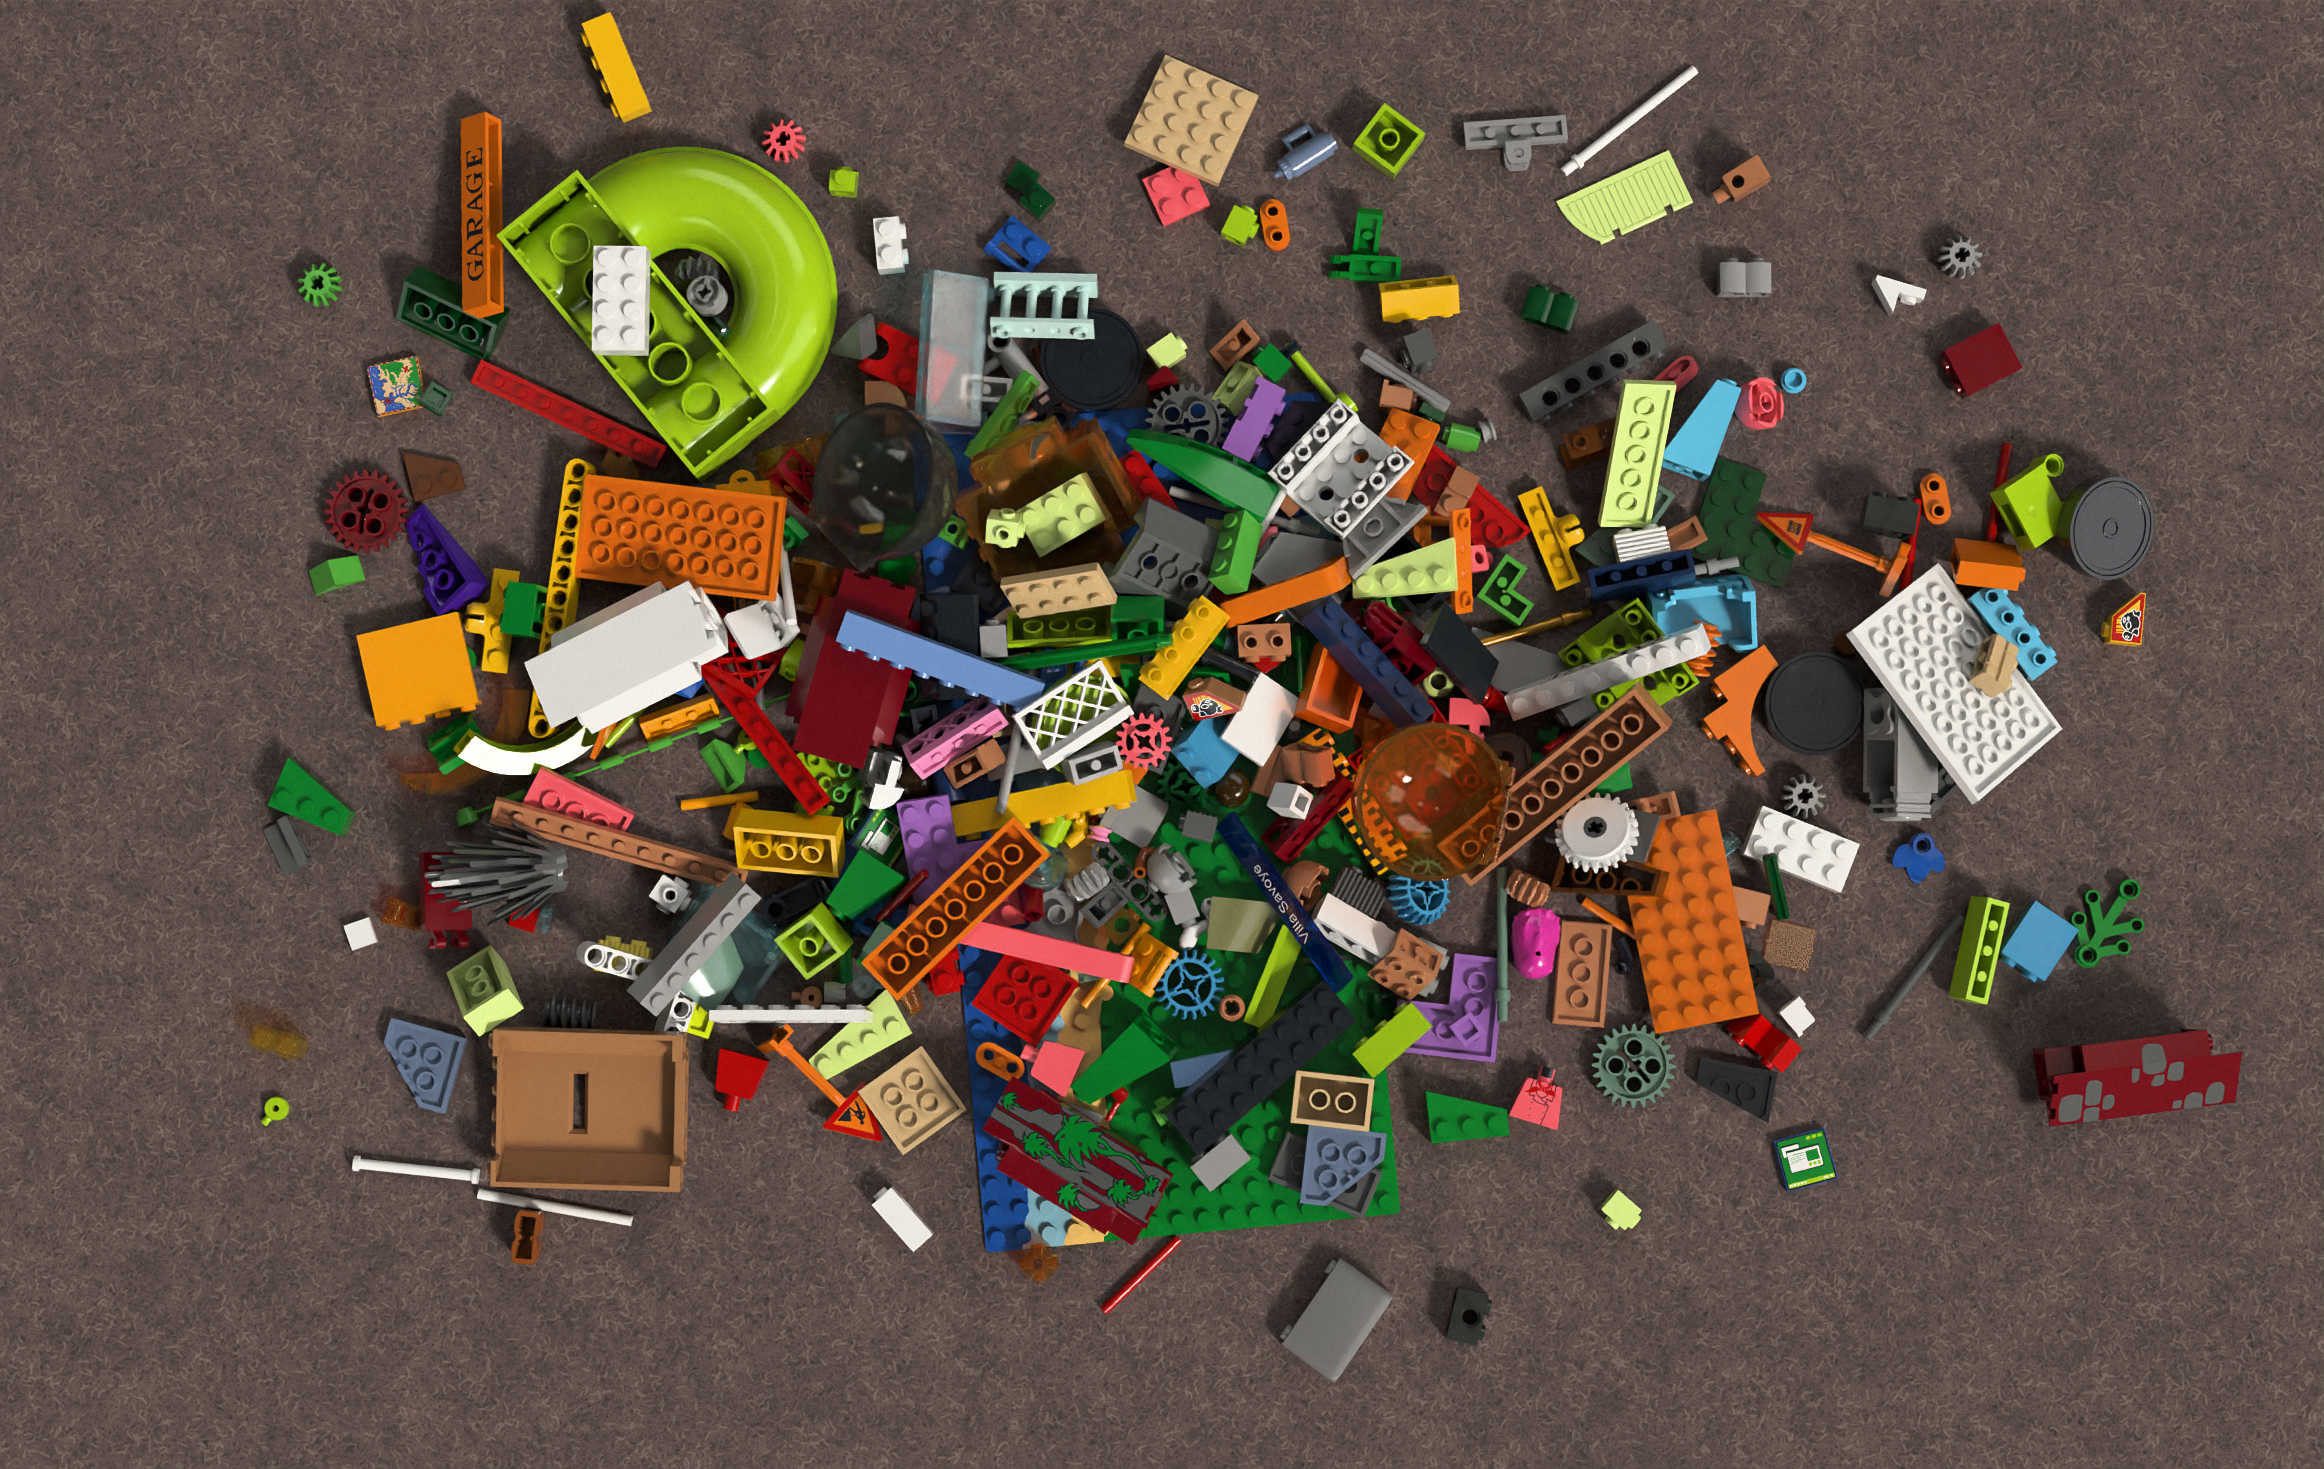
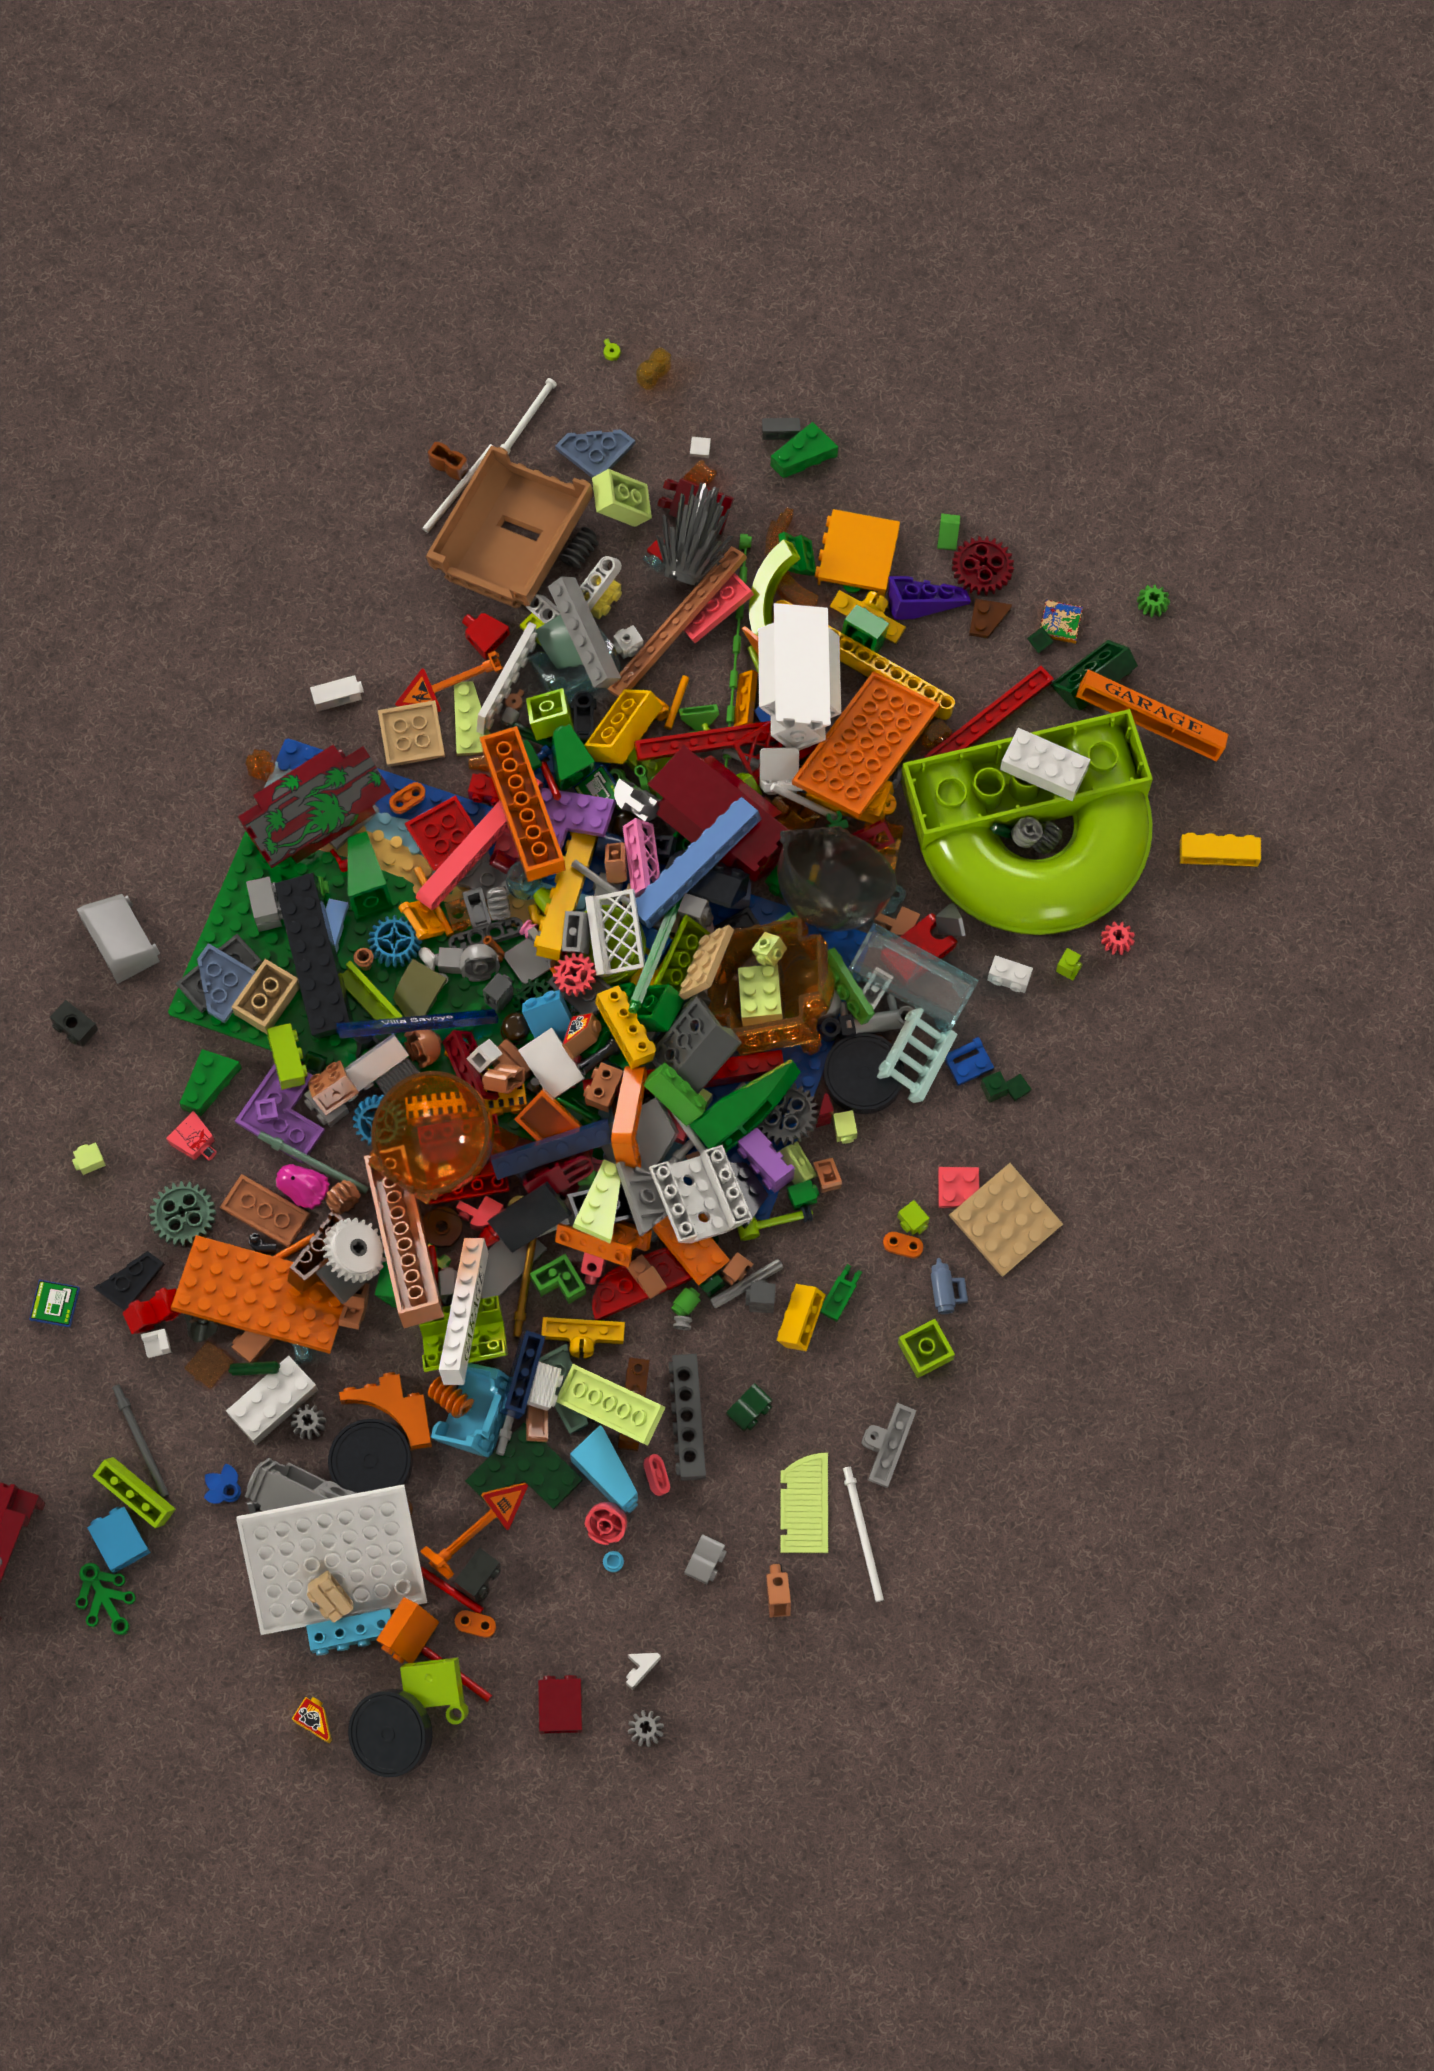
camera: 115 degrees right, 15 degrees down
coral torso [1020,1040,1086,1097] -> none
red bar [1100,1235,1182,1314] -> none
green slope [1352,207,1383,256] -> none

